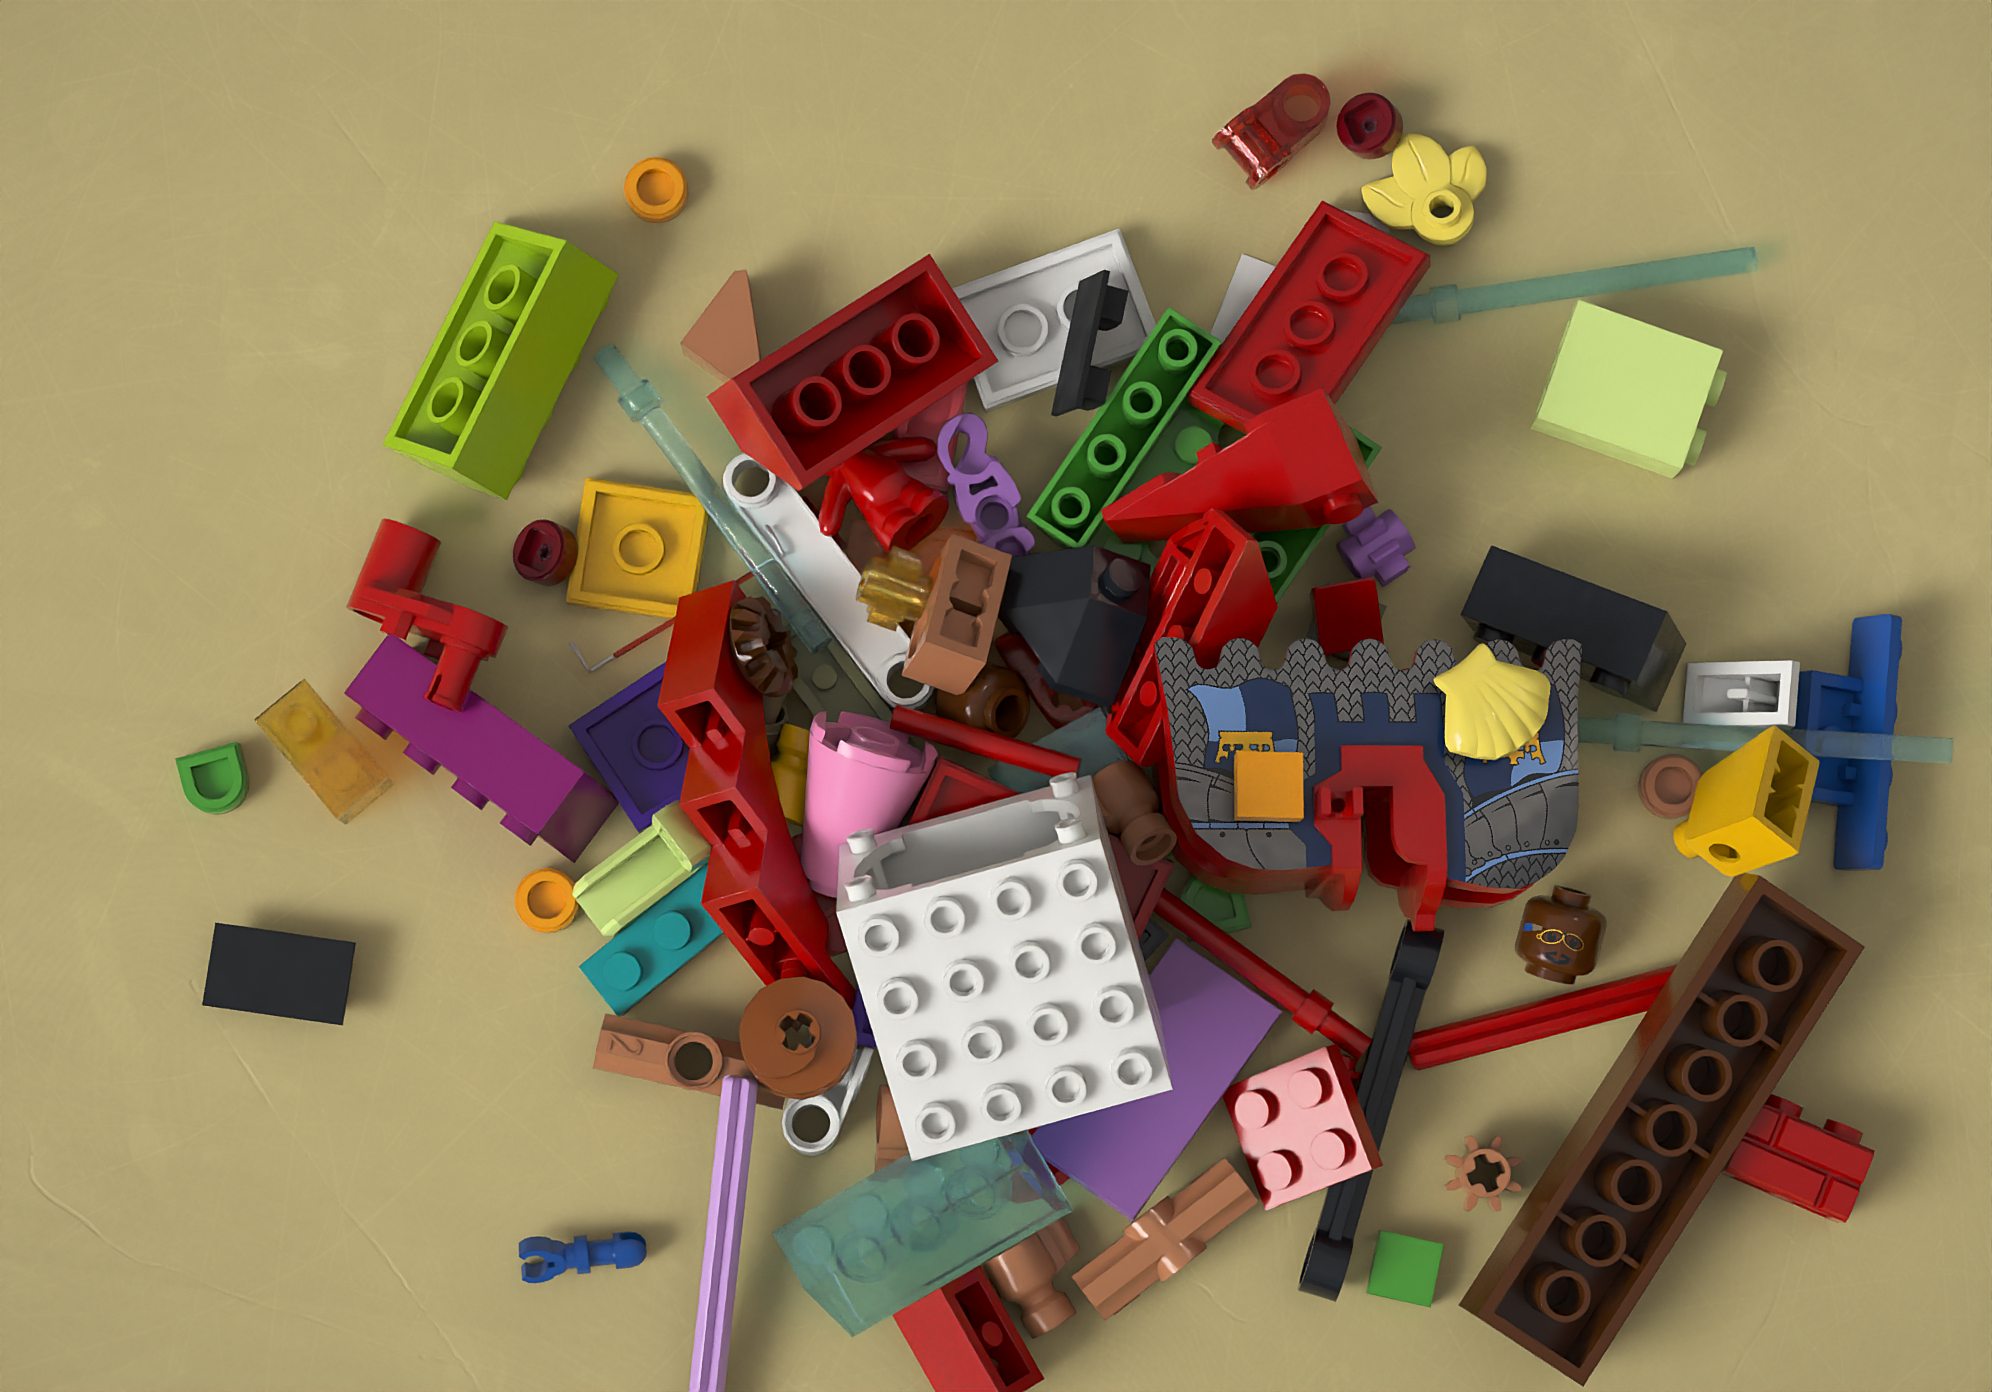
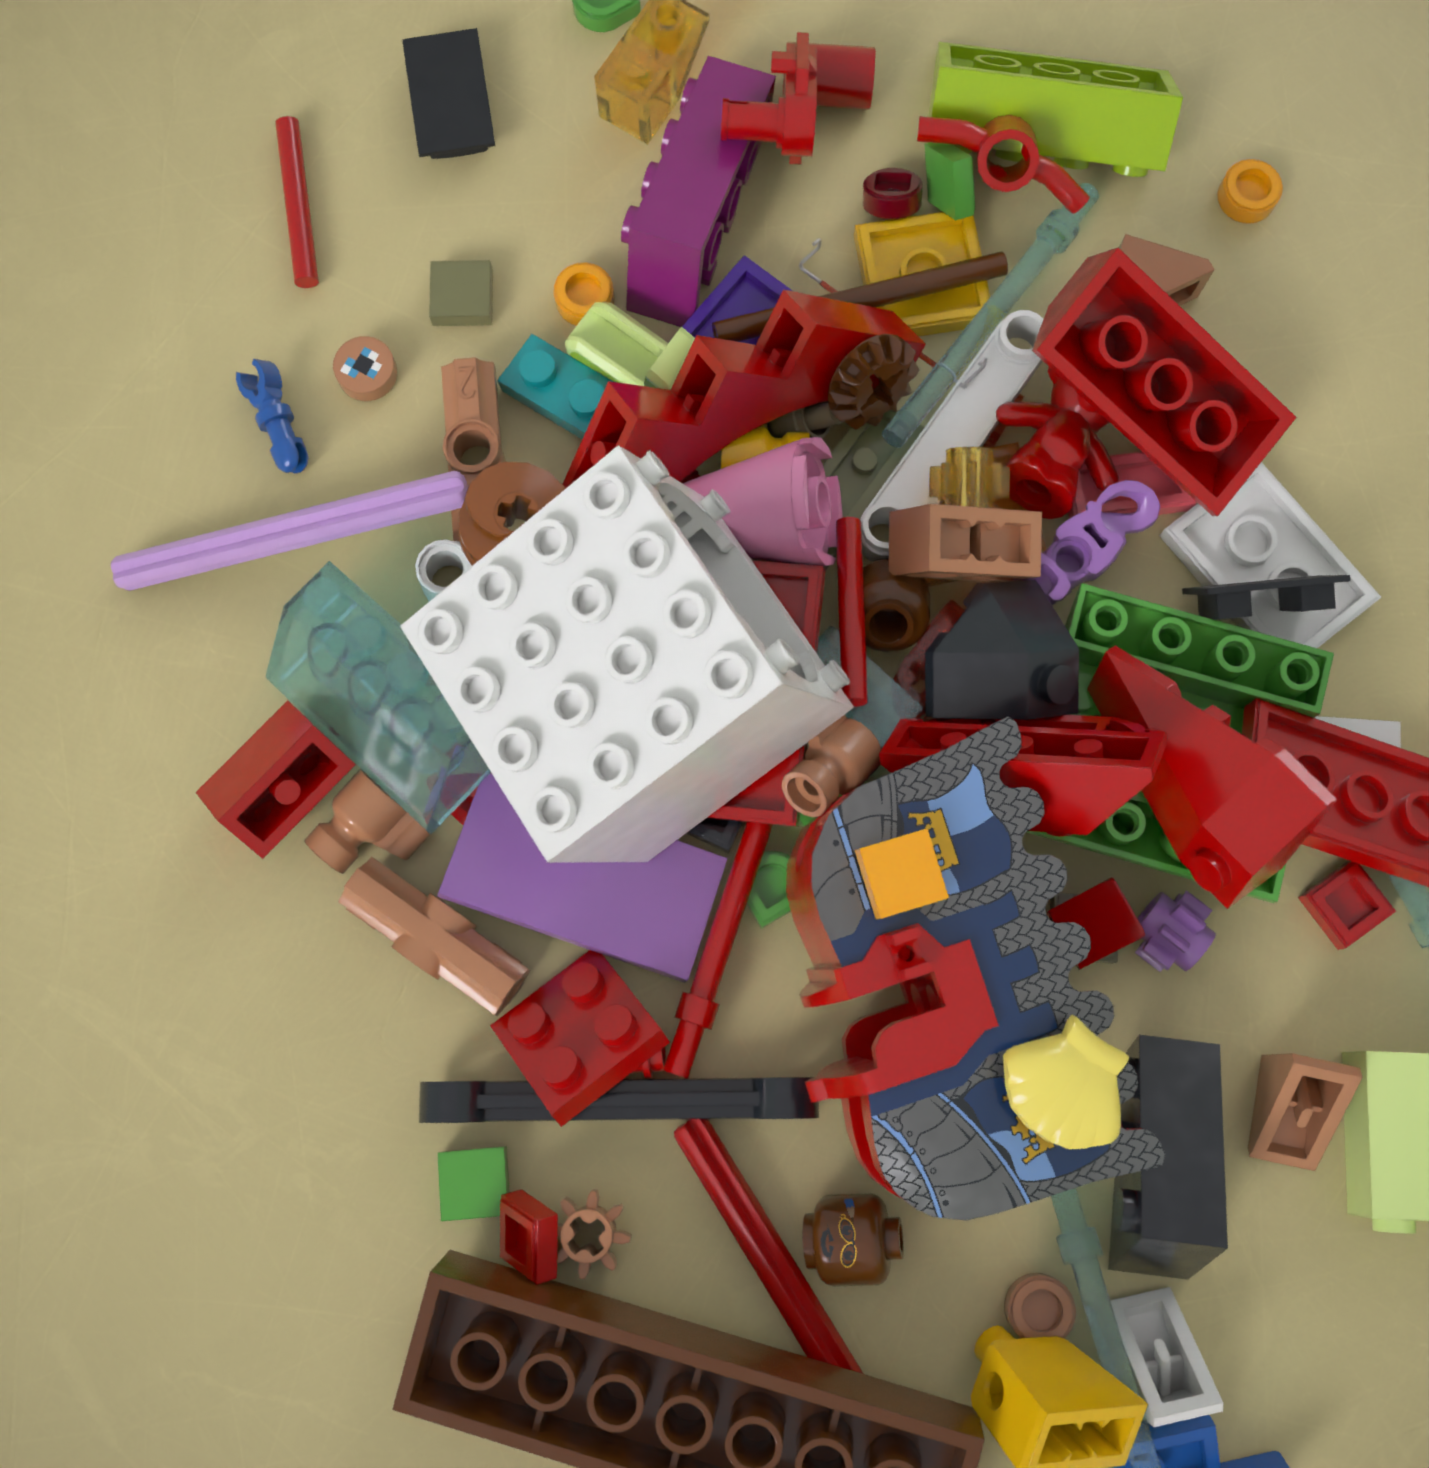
camera: 75 degrees right, 5 degrees down
none -> red bar [275,116,319,288]
none -> nougat tile [333,336,397,401]
none -> olive tile [429,260,493,326]
none -> red tile [500,1189,558,1285]
none -> reddish brown piece [712,251,1008,342]
none -> red piece [917,115,1090,215]
none -> bright green tile [924,142,975,221]
none -> nougat slope [1248,1053,1363,1171]
none -> red tile [1298,861,1396,950]

